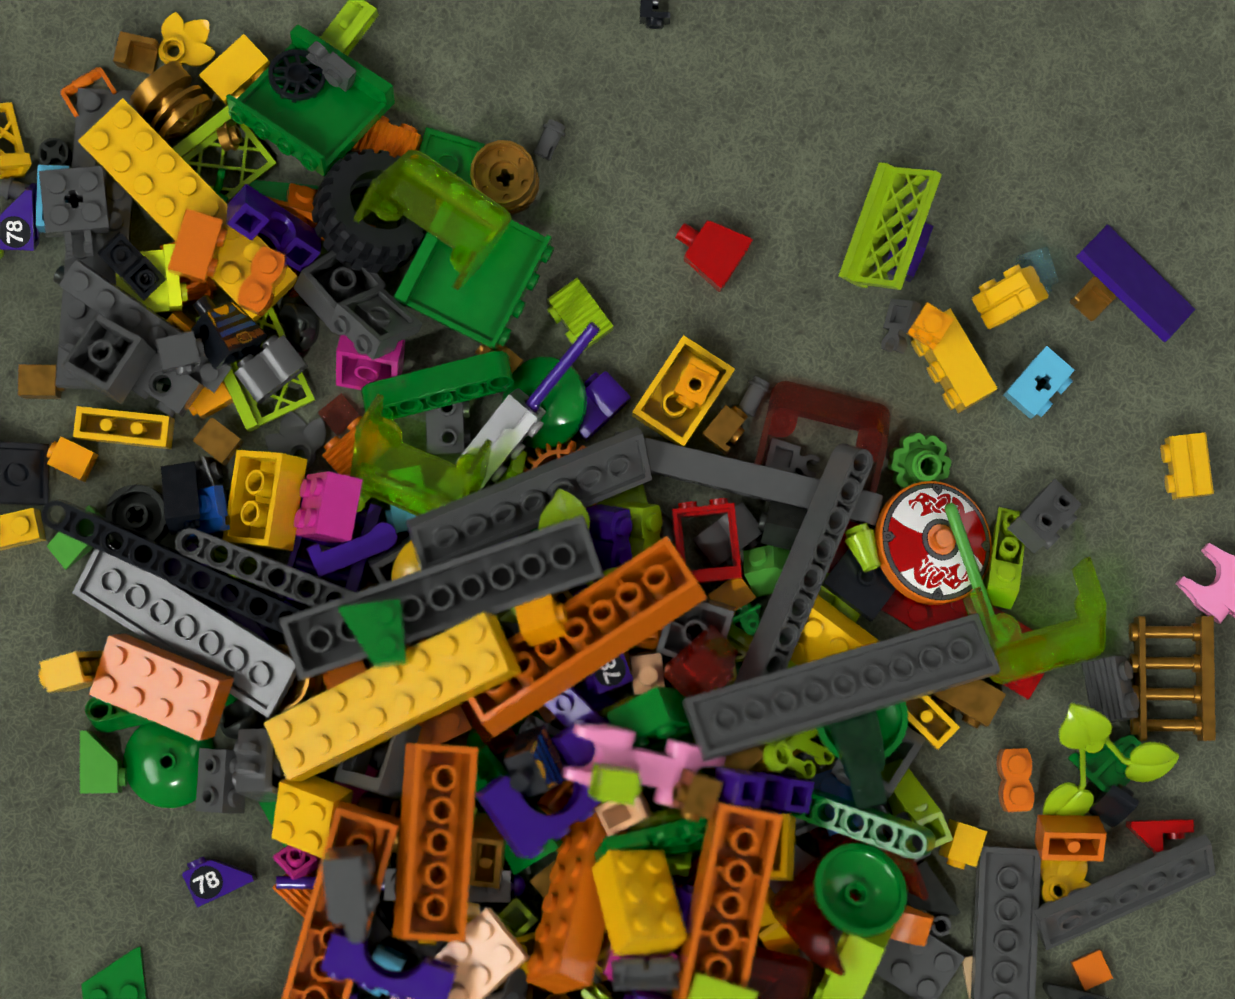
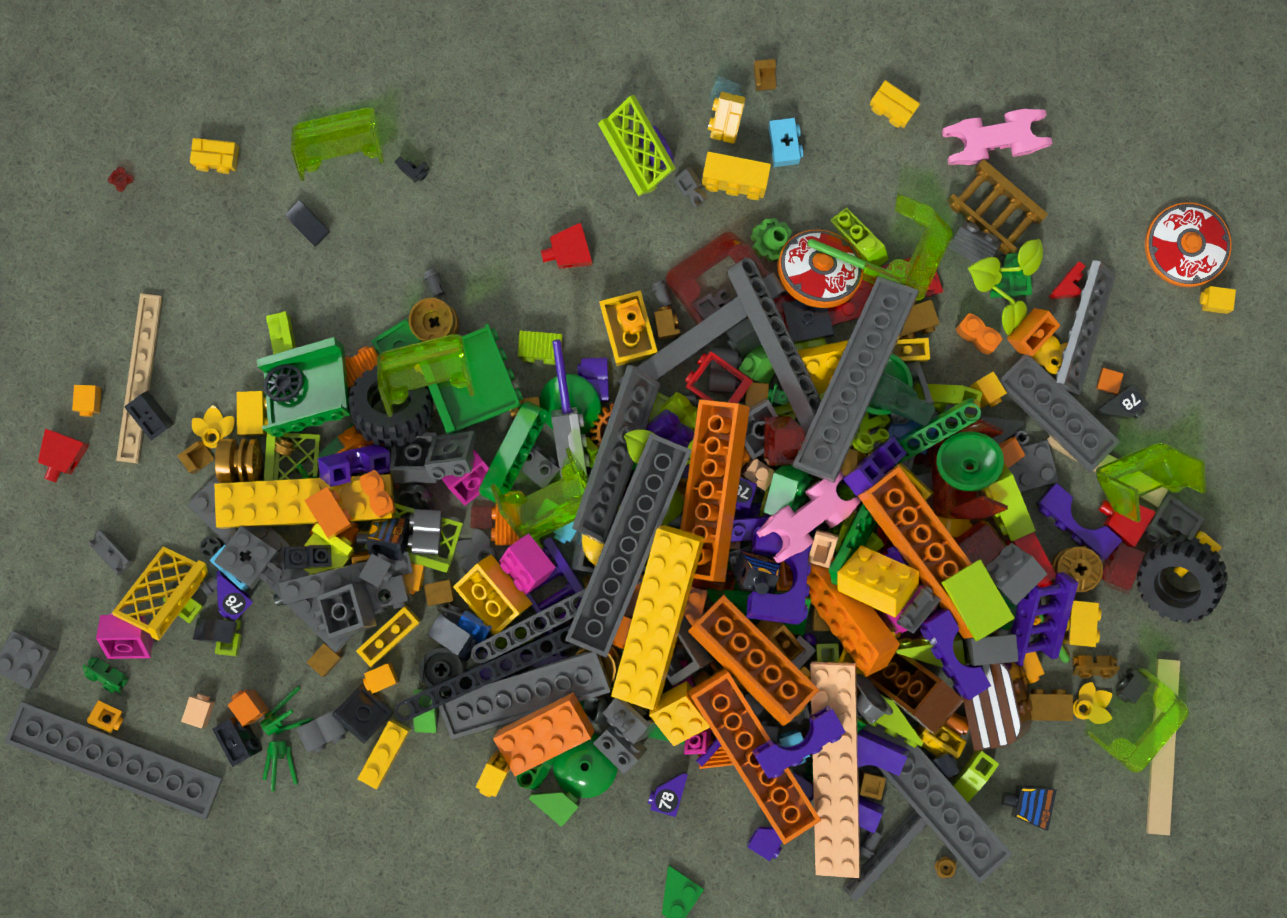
camera: 40 degrees left, 0 degrees up
orange piece [61,67,117,118] -> none
dark grey plate [306,41,356,92] -> none
dark purple leg [307,522,397,578] -> none
dark grey hinge [321,844,379,944] -> none
green wing [338,599,407,668] -> none
light orange brick [515,594,568,647] -> none
lime brick [588,763,642,805] -> none
pearl gold brick [672,768,723,822] -> none
lime cone [845,523,881,572] -> none
light orange brick [907,302,954,350] -> none
dark grey brick [1007,479,1082,554] -> none
dark purple tile [1076,224,1195,343] -> none
black slope [1088,784,1140,828] -> none

